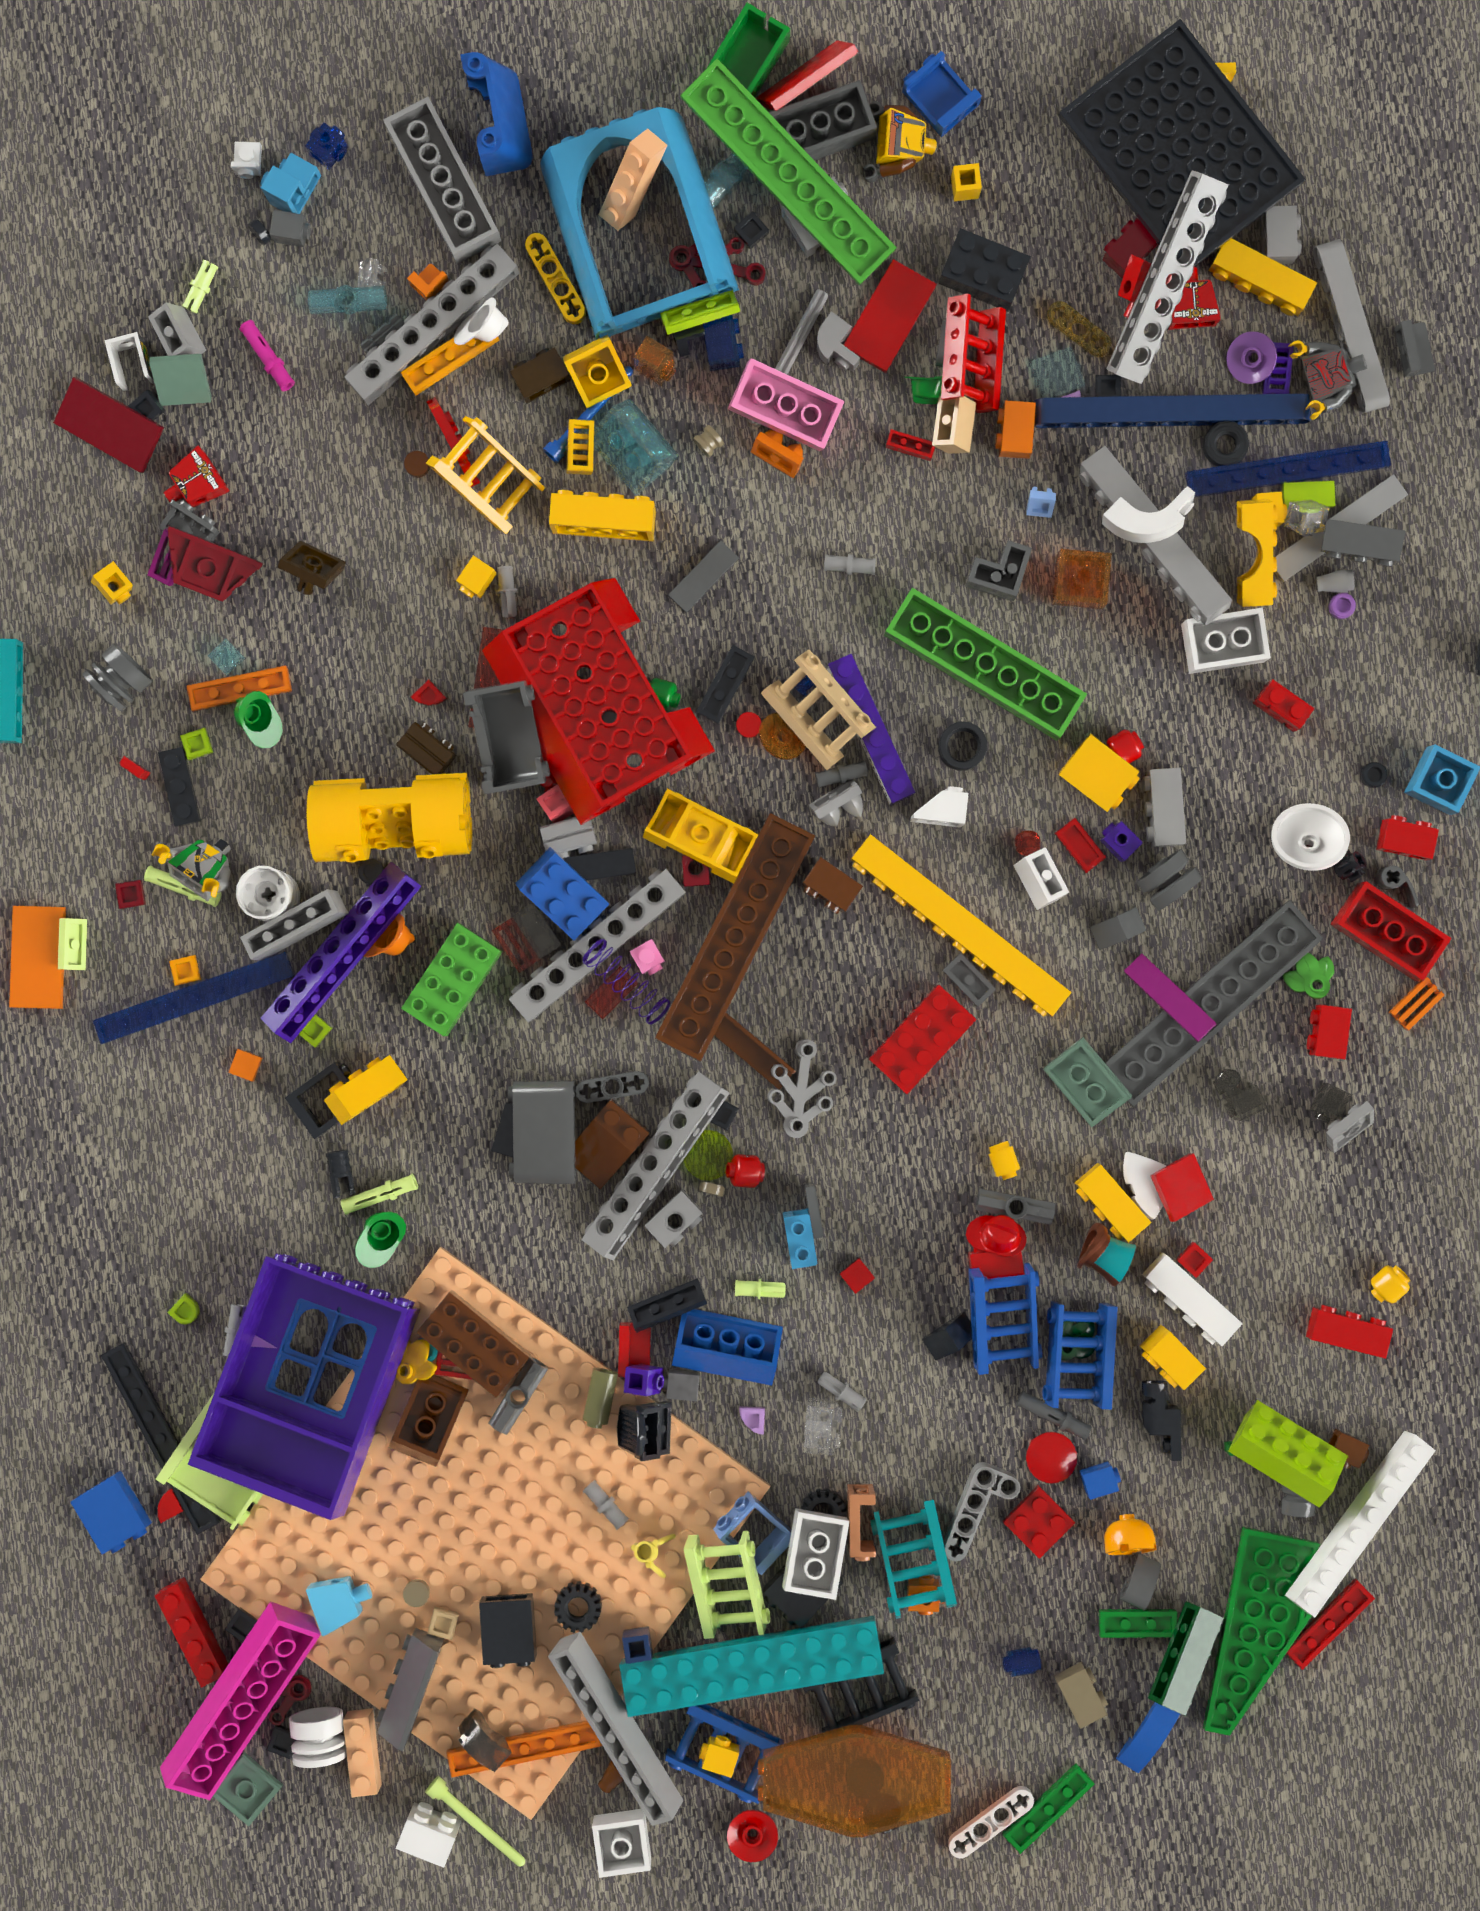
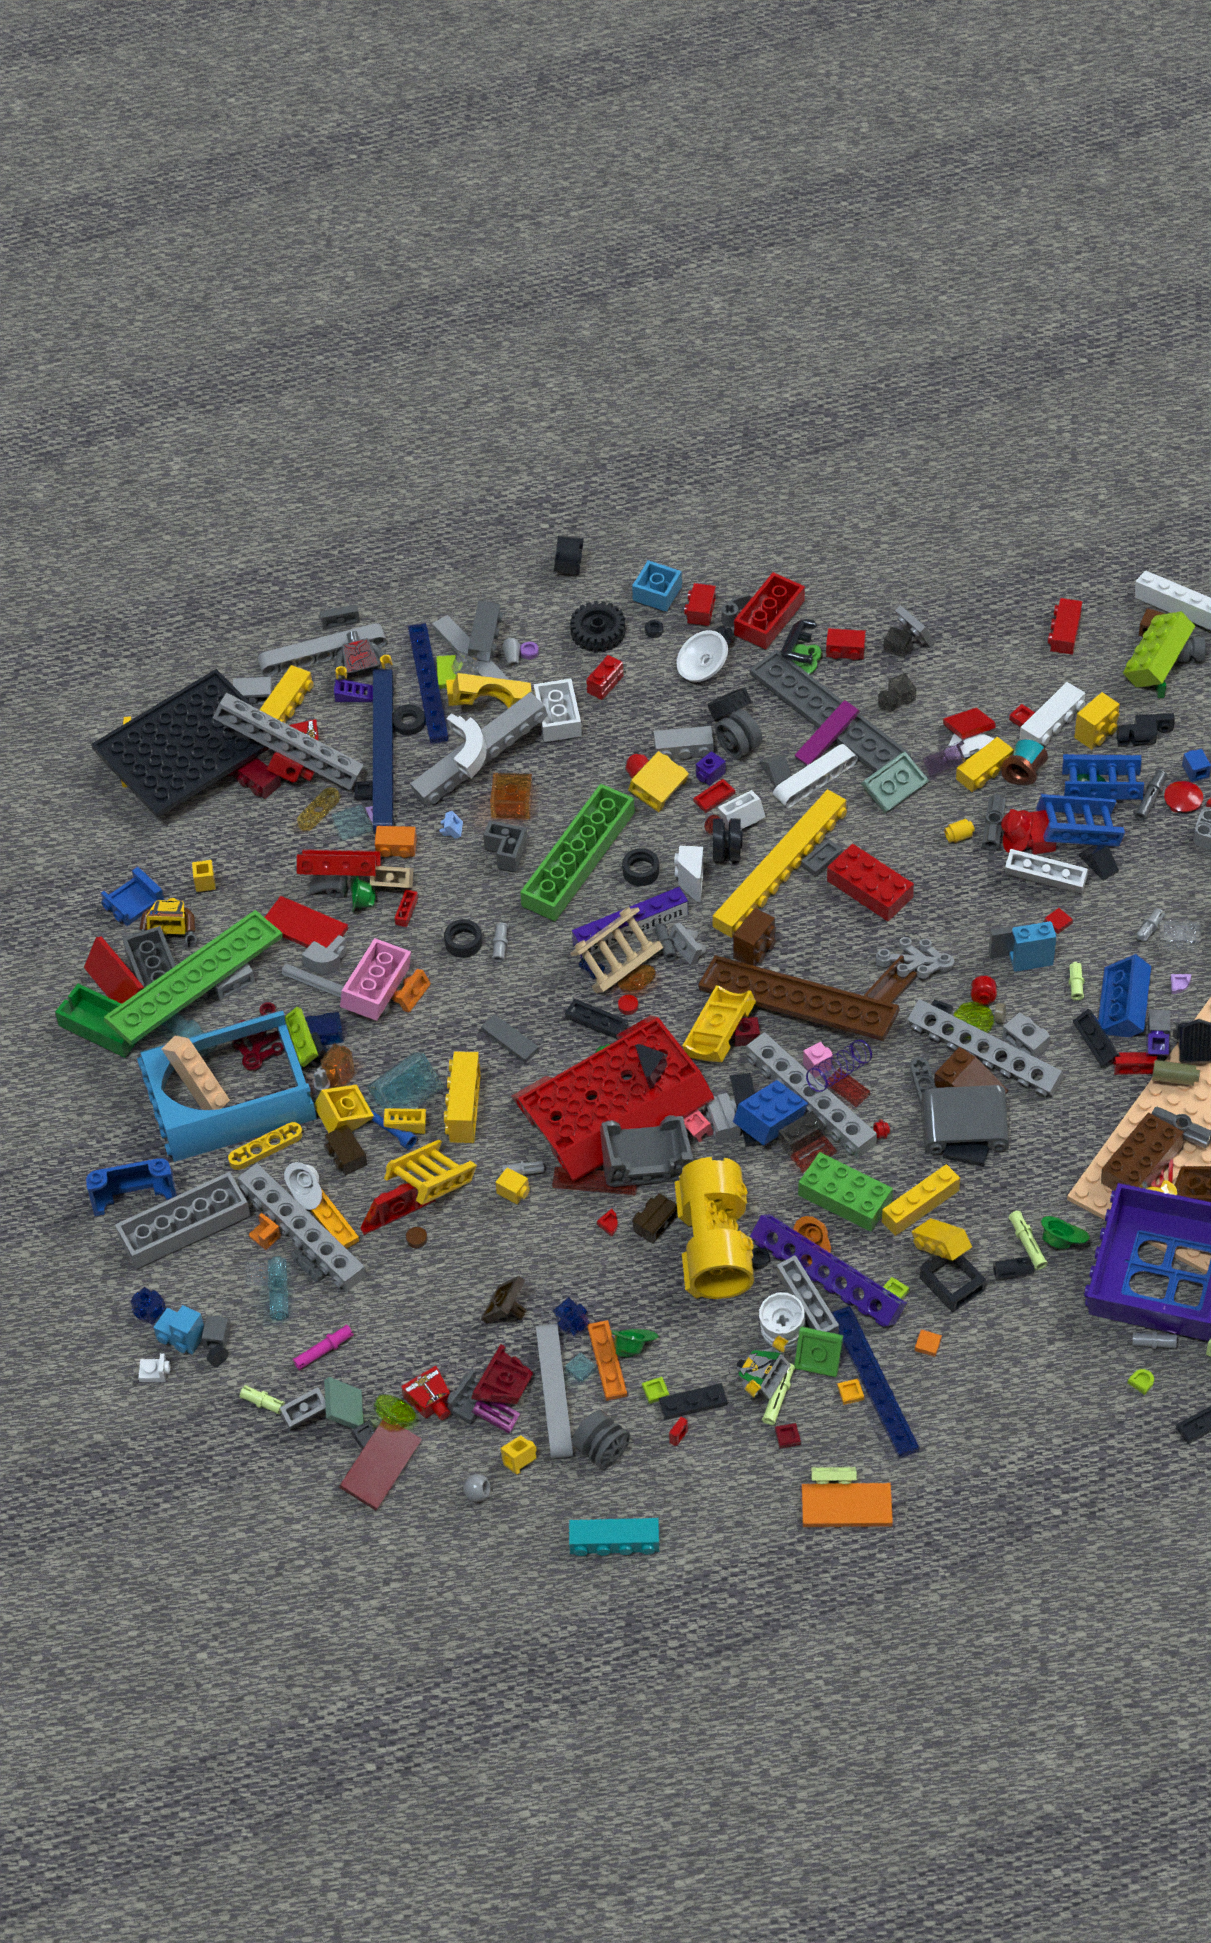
camera: 90 degrees left, 35 degrees down
white piece [104,332,154,391] -> none
dark tan wheel [693,425,724,458] -> none
black plate [734,211,769,249] -> none
black brick [939,228,1031,312] -> none
medium lavender dish [1227,332,1277,384] -> none
yellow head [1371,1265,1410,1304] -> none
orange tile [1389,977,1445,1031] -> none
none -> light grey axle [314,1068,330,1096]
none -> clear neon green tile [373,1394,416,1428]
none -> black tyre [444,919,482,958]
none -> light grey piece [463,1474,490,1502]
none -> light grey beam [536,1324,573,1459]
none -> clear blue brick [553,1297,590,1336]
none -> black wheel [570,601,626,653]
none -> black slope [635,1044,667,1089]
none -> black tyre [707,687,751,719]
none -> black wheel [713,818,743,861]
none -> white beam [773,744,858,808]
none -> black piece [781,619,817,665]
none -> bright green plate [794,1327,843,1377]
none -> red plate [873,1119,890,1139]
none -> yellow brick [882,1164,960,1236]
none -> clear purple panel [923,740,966,776]
none -> white brick [1005,849,1088,893]

